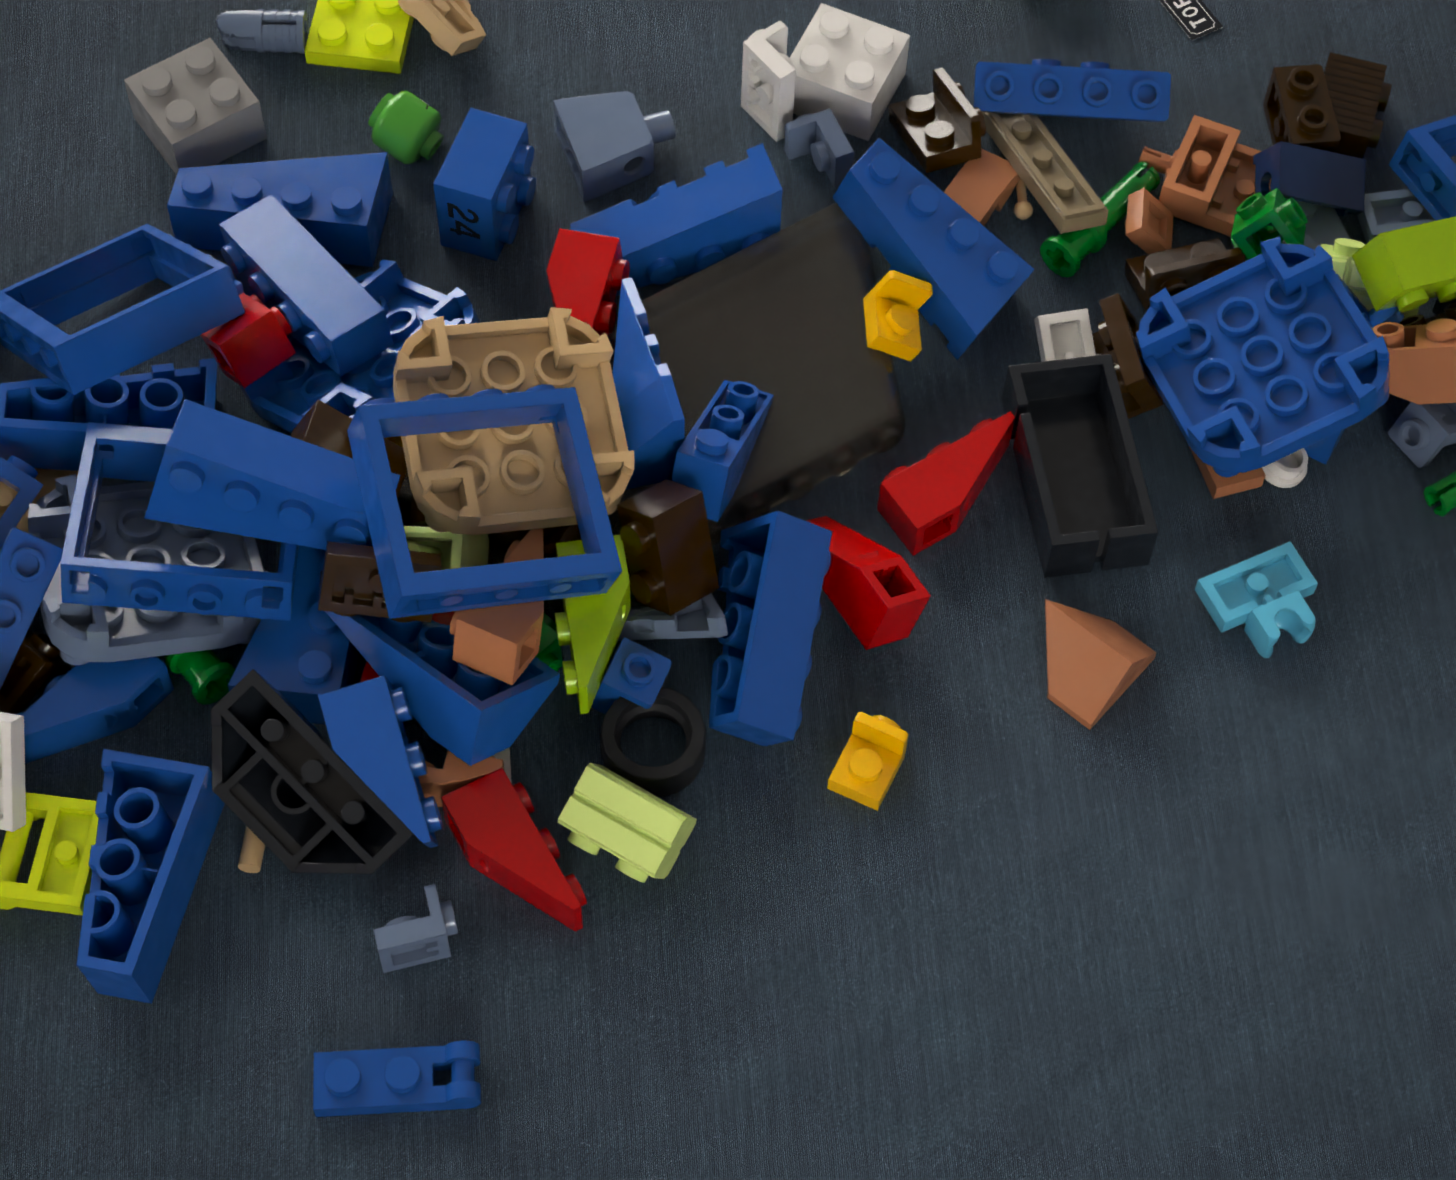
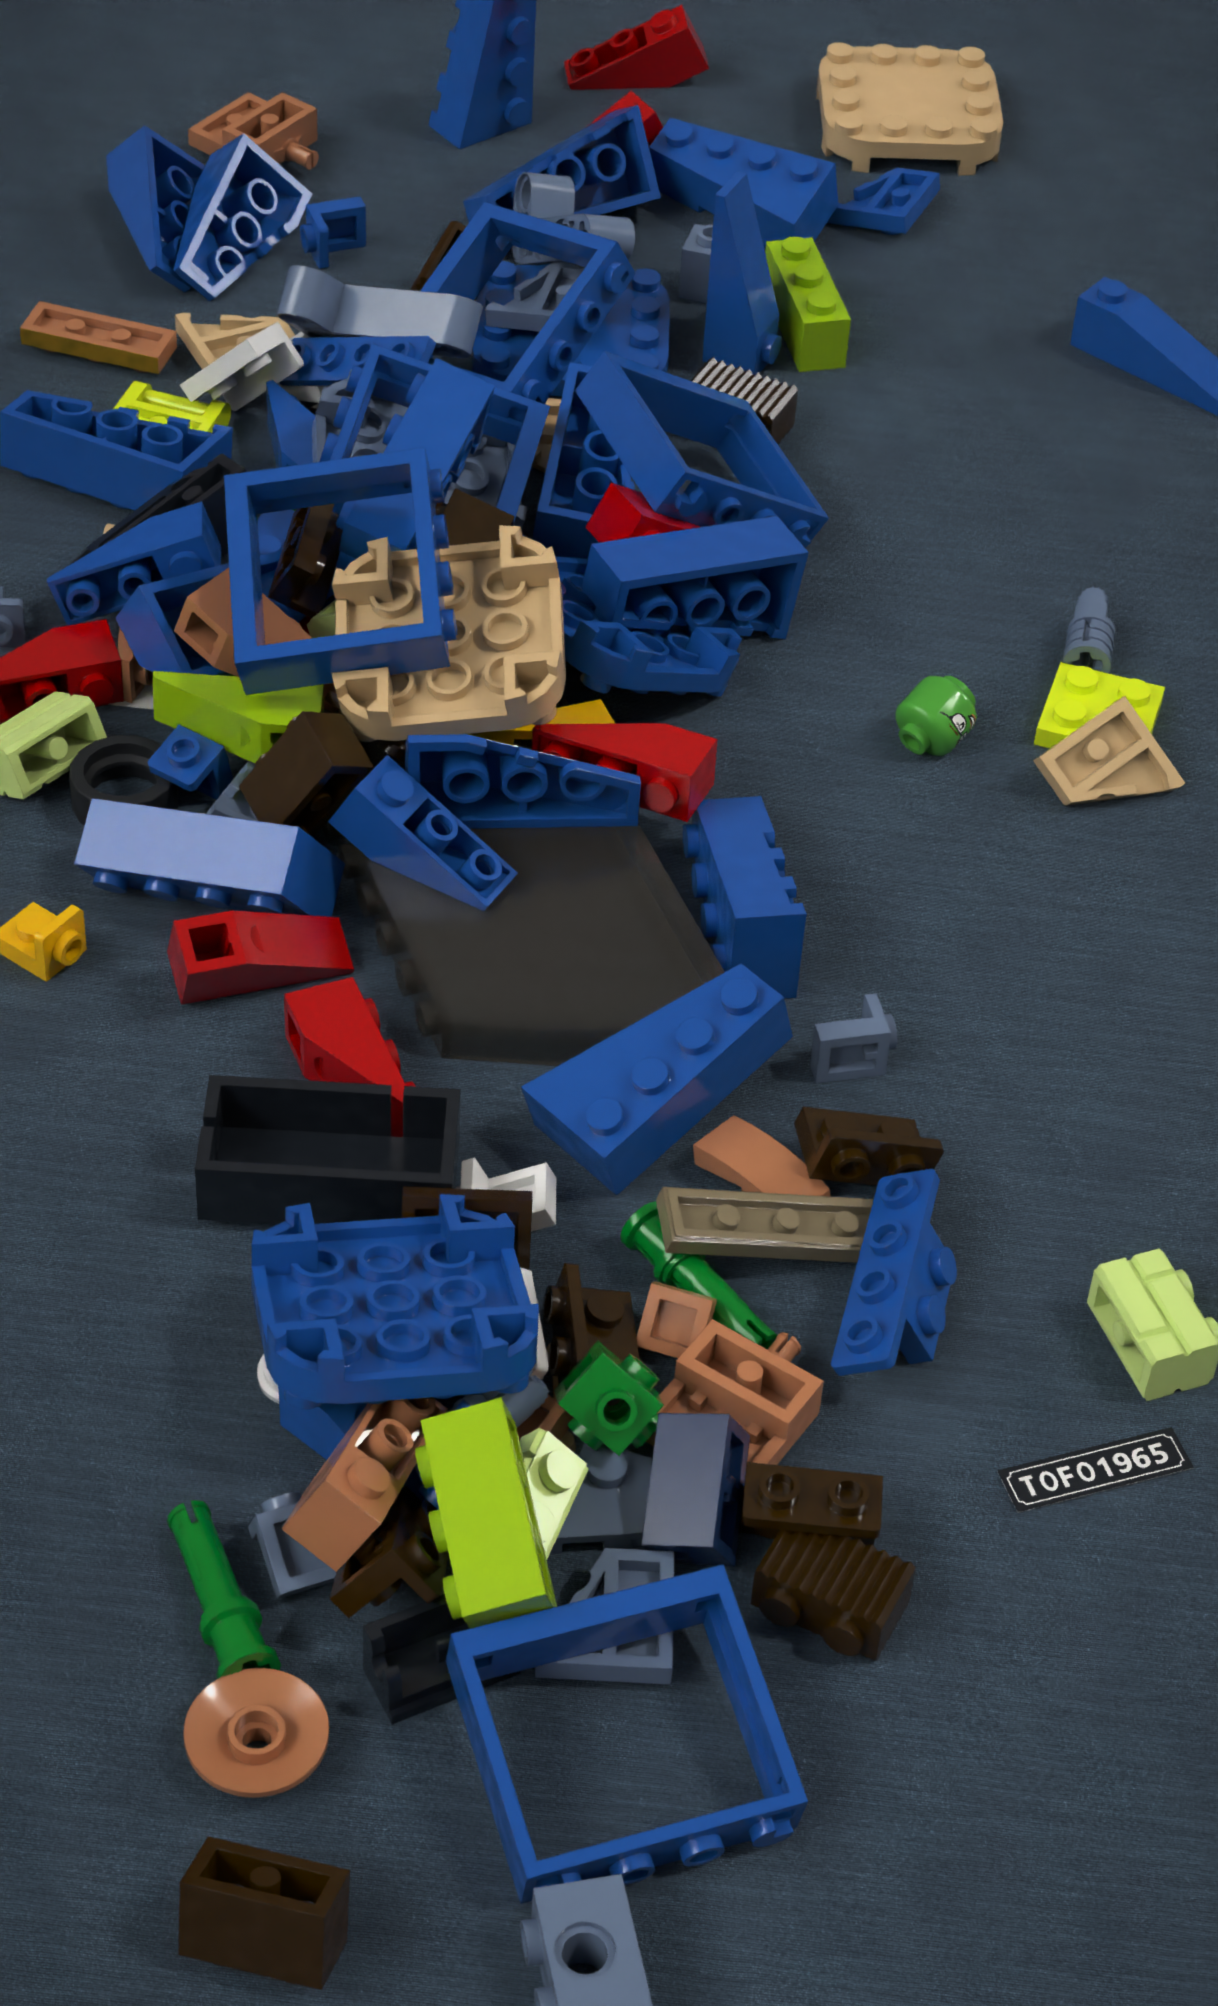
camera: 100 degrees right, 15 degrees down
light grey brick [124,38,267,175] -> none
blue wedge [167,152,393,267] -> none
blue brick [433,107,536,261] -> none
sand blue torso [553,91,676,202] -> none
white bracket [741,21,796,142] -> none
white brick [790,3,910,141] -> none
yellow bracket [863,270,933,362] -> none
nougat slope [1045,599,1157,730] -> none
medium azure plate [1195,541,1318,658] -> none

